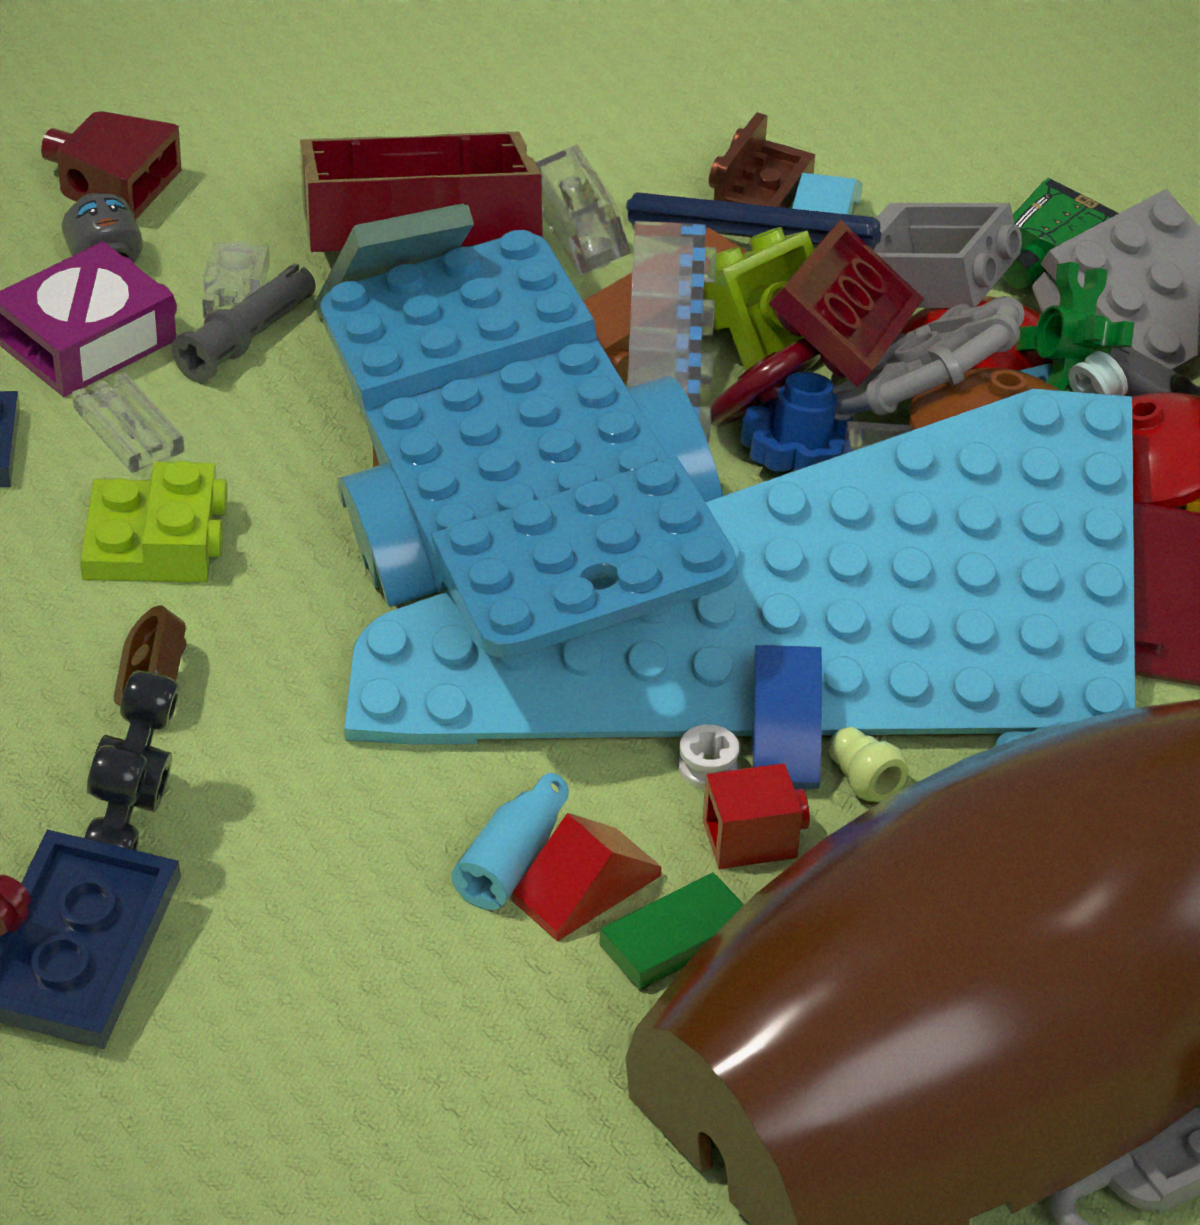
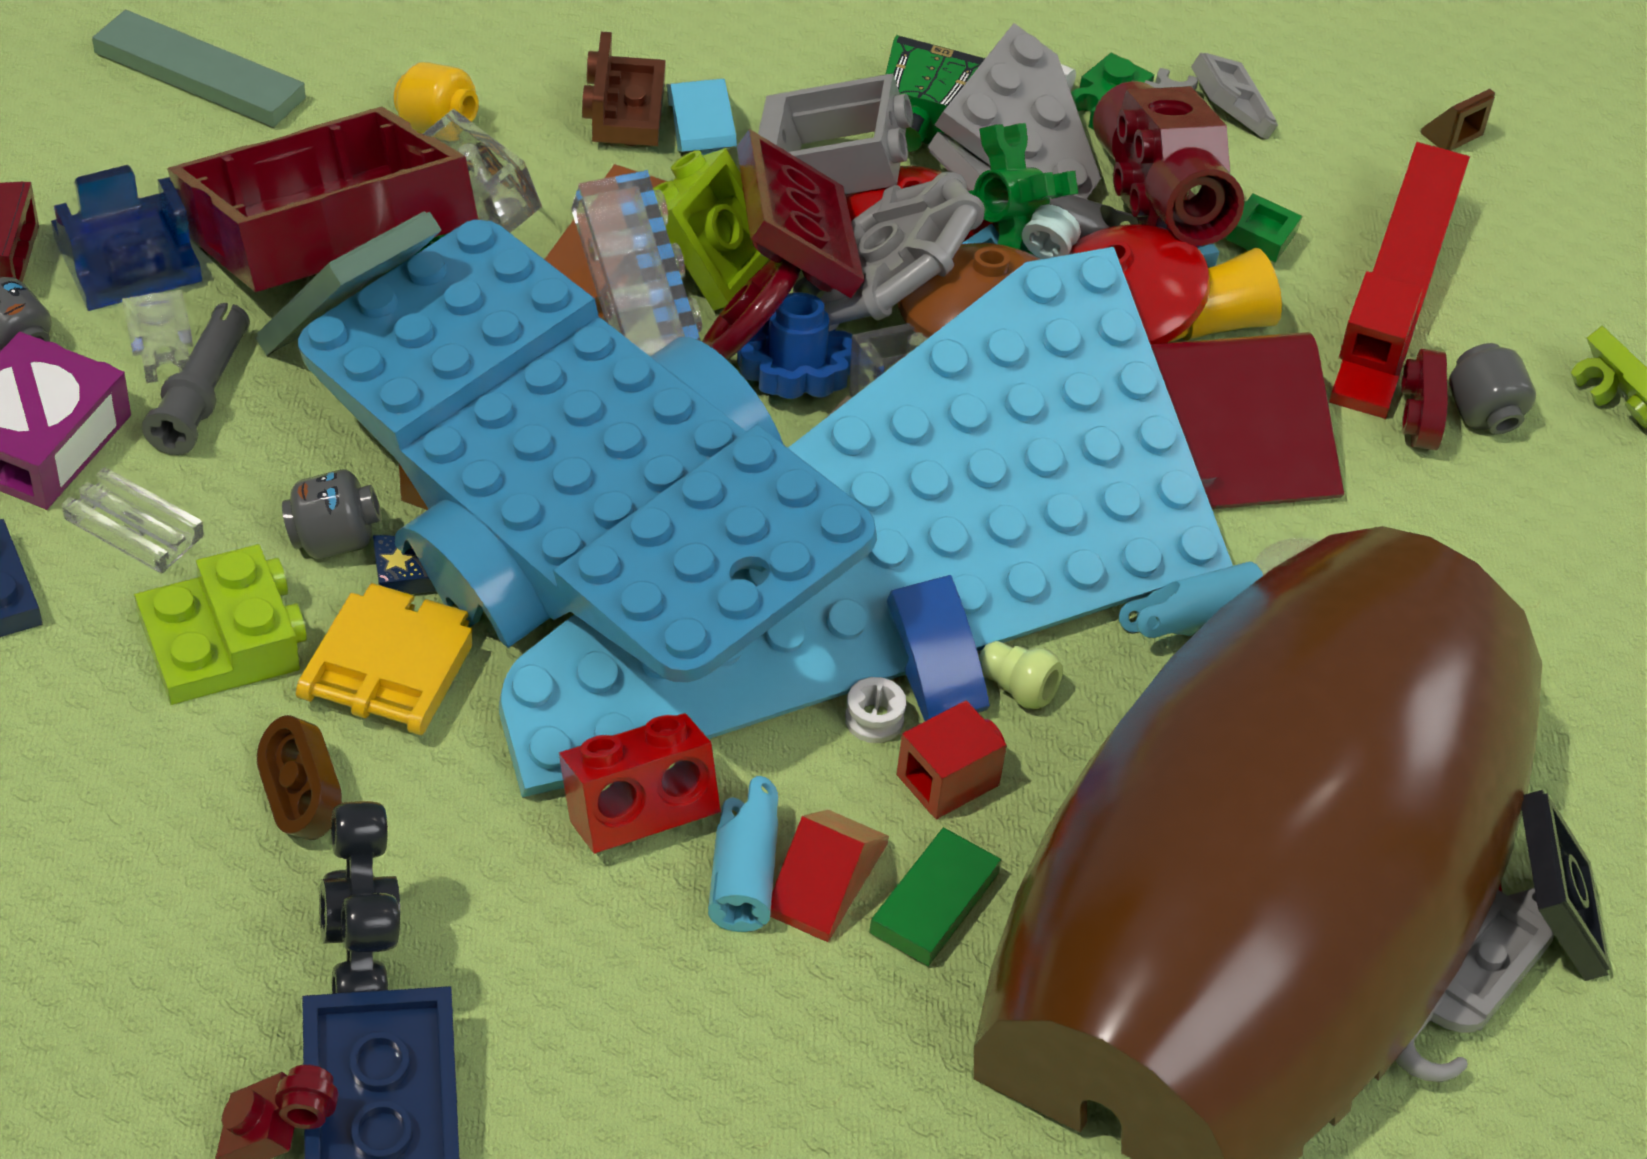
camera: 25 degrees left, 5 degrees up
dark blue axle [626,192,882,250] -> none
none -> clear blue panel [51,165,202,311]
none -> sand green tile [92,9,306,127]
none -> dark grey head [282,469,382,560]
none -> yellow plate [296,583,473,736]
none -> dark blue tile [373,535,437,594]
none -> yellow head [394,62,479,139]
none -> red brick [559,713,721,854]

